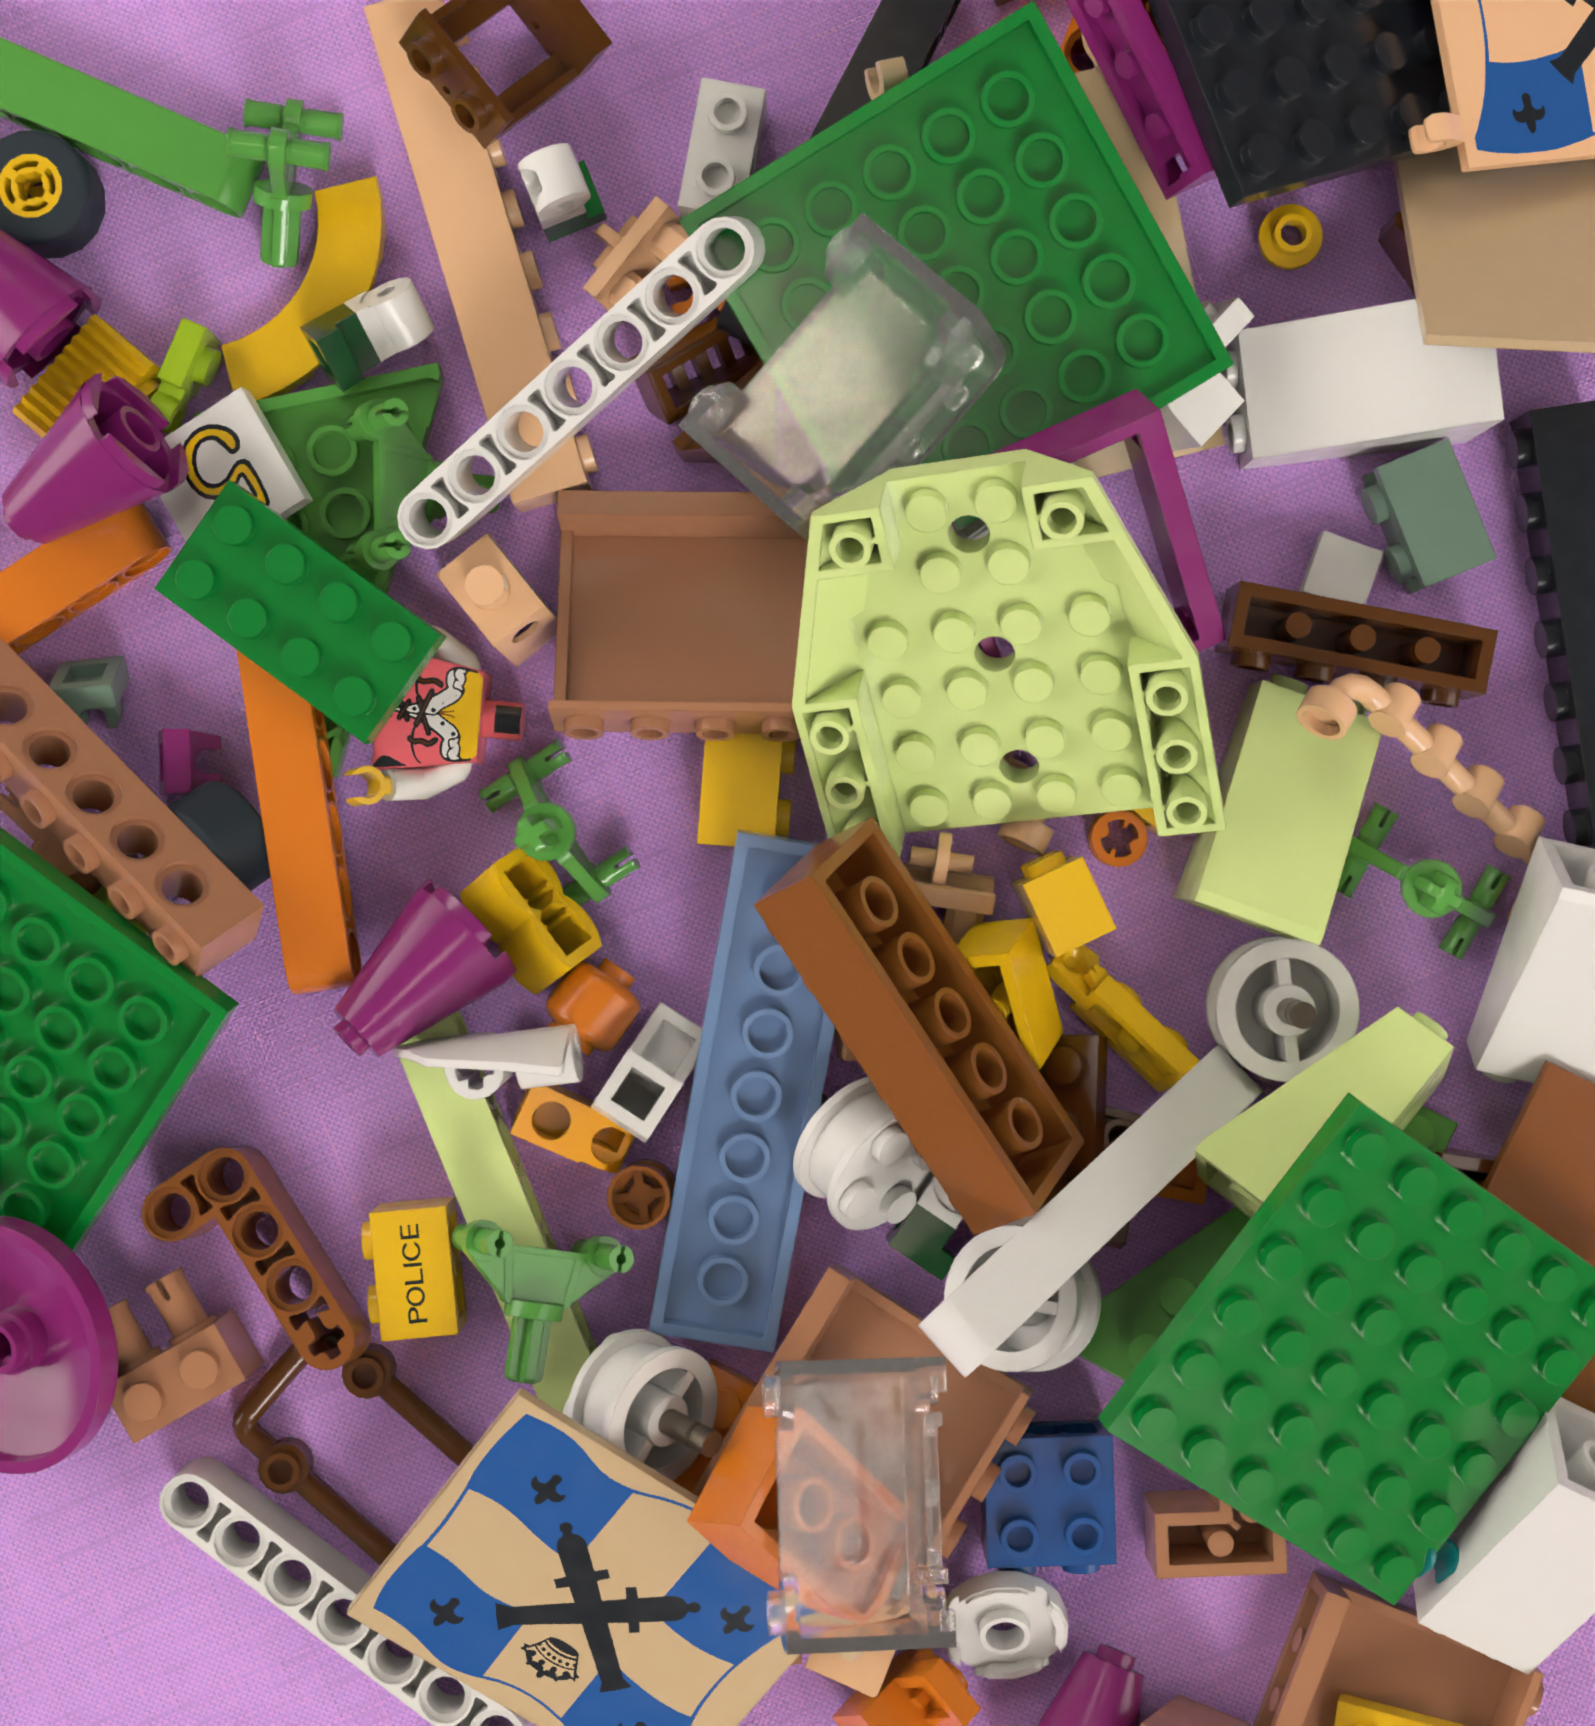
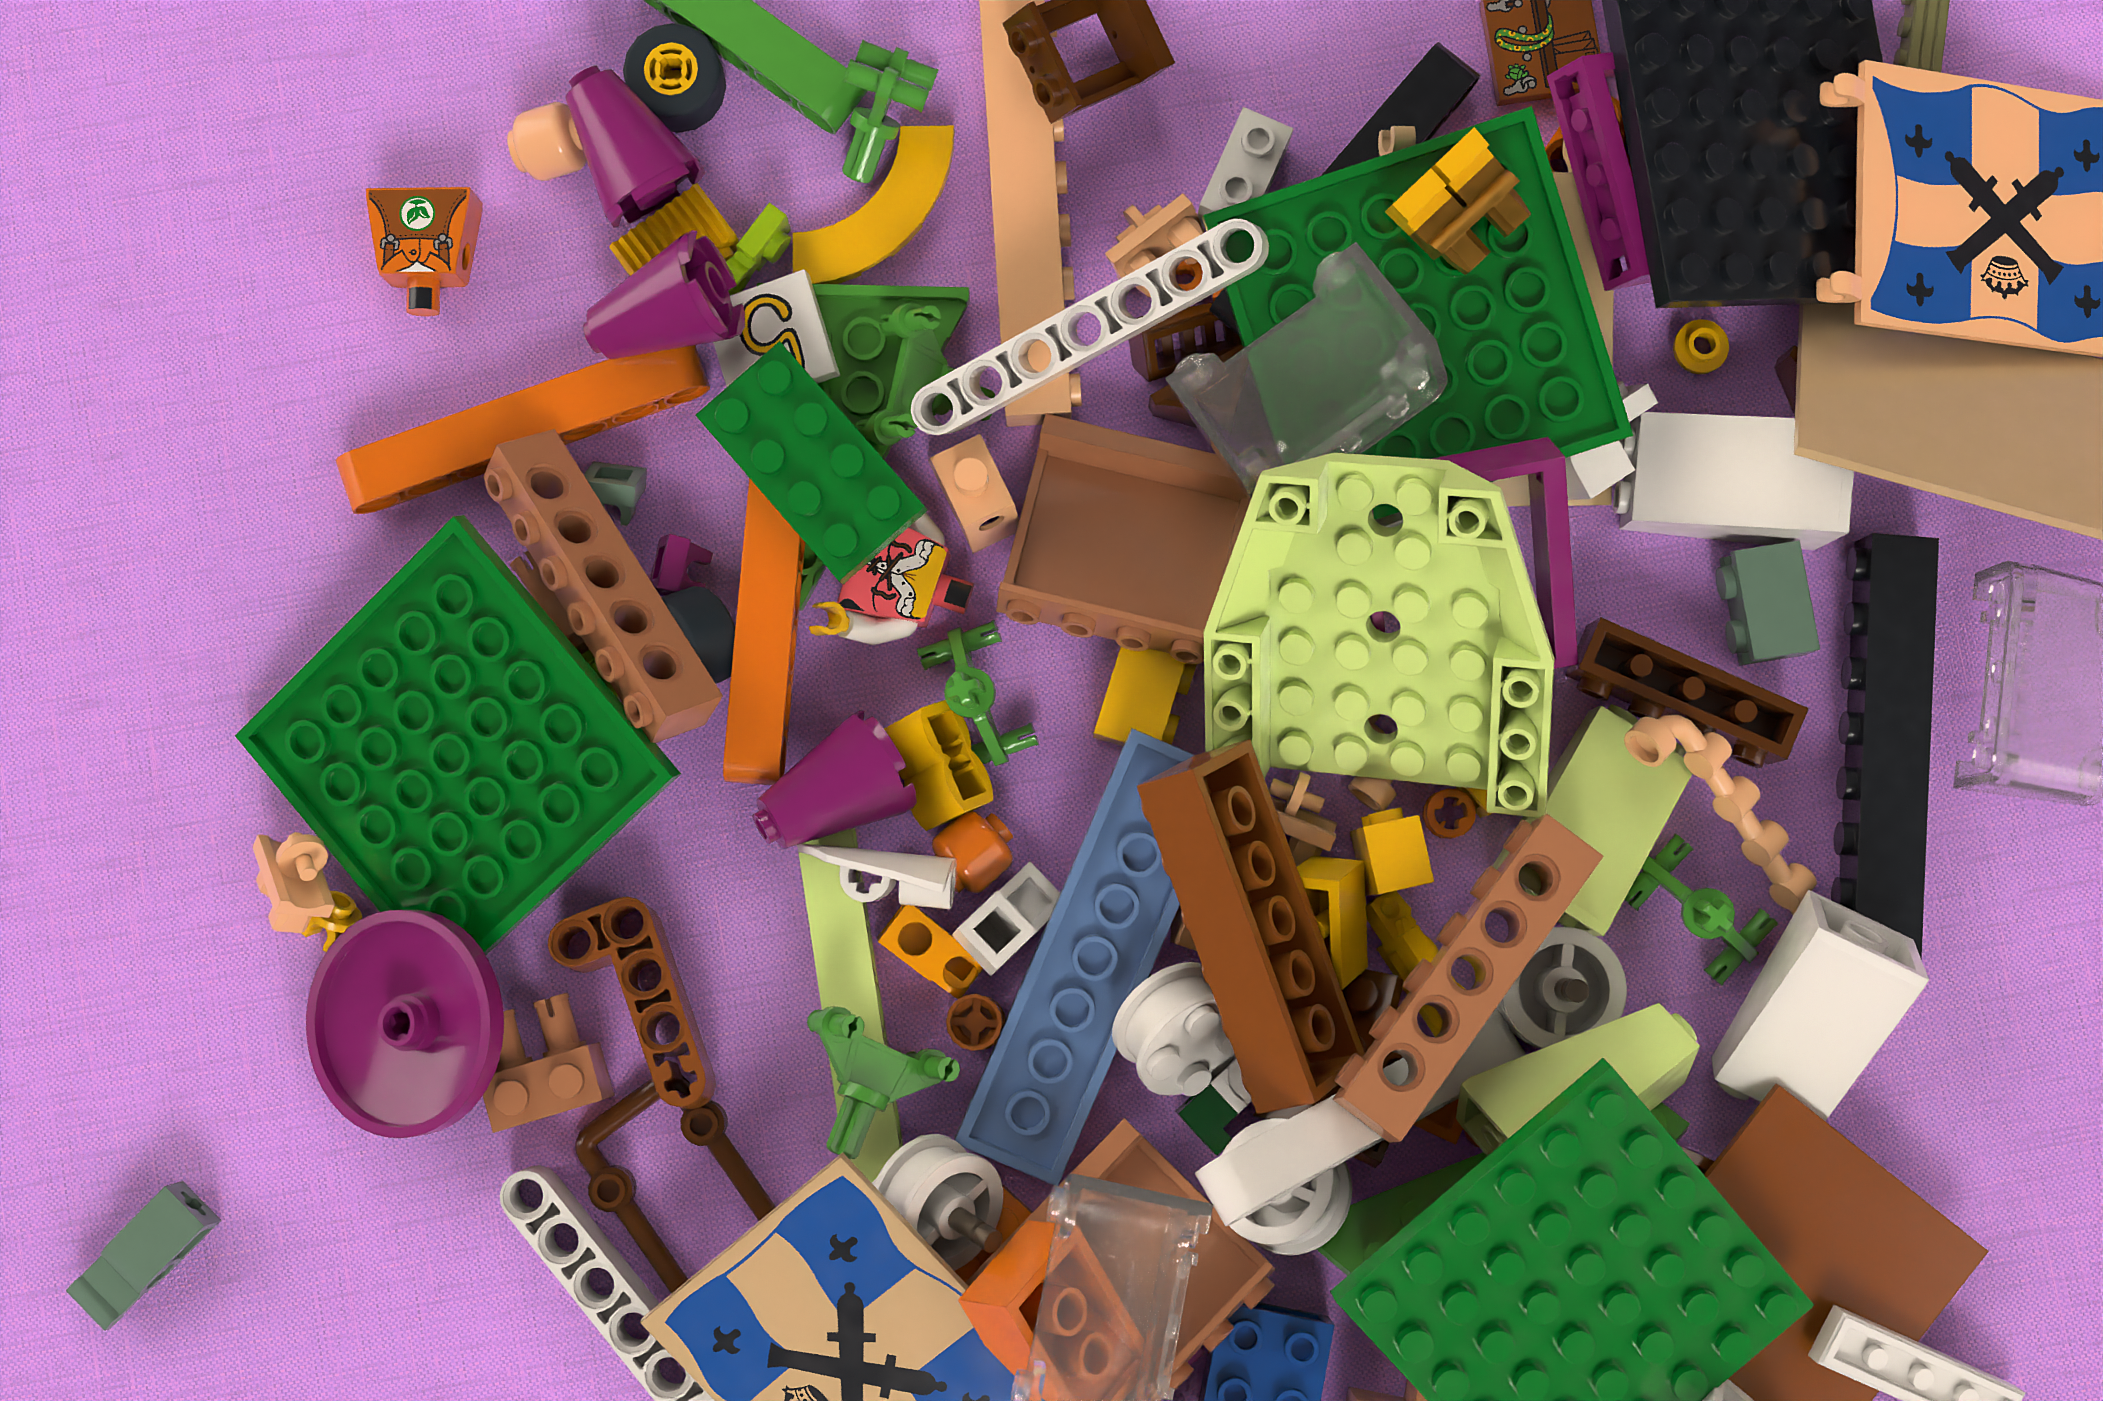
camera: 15 degrees right, 5 degrees down
leg [300,277,434,392] -> none
yellow brick [361,1196,468,1342] -> none
white leg [518,143,607,243] -> none
white tile [1298,531,1384,604] -> none
none -> nougat brick [1333,814,1604,1143]
none -> pearl gold hips [1385,127,1531,275]

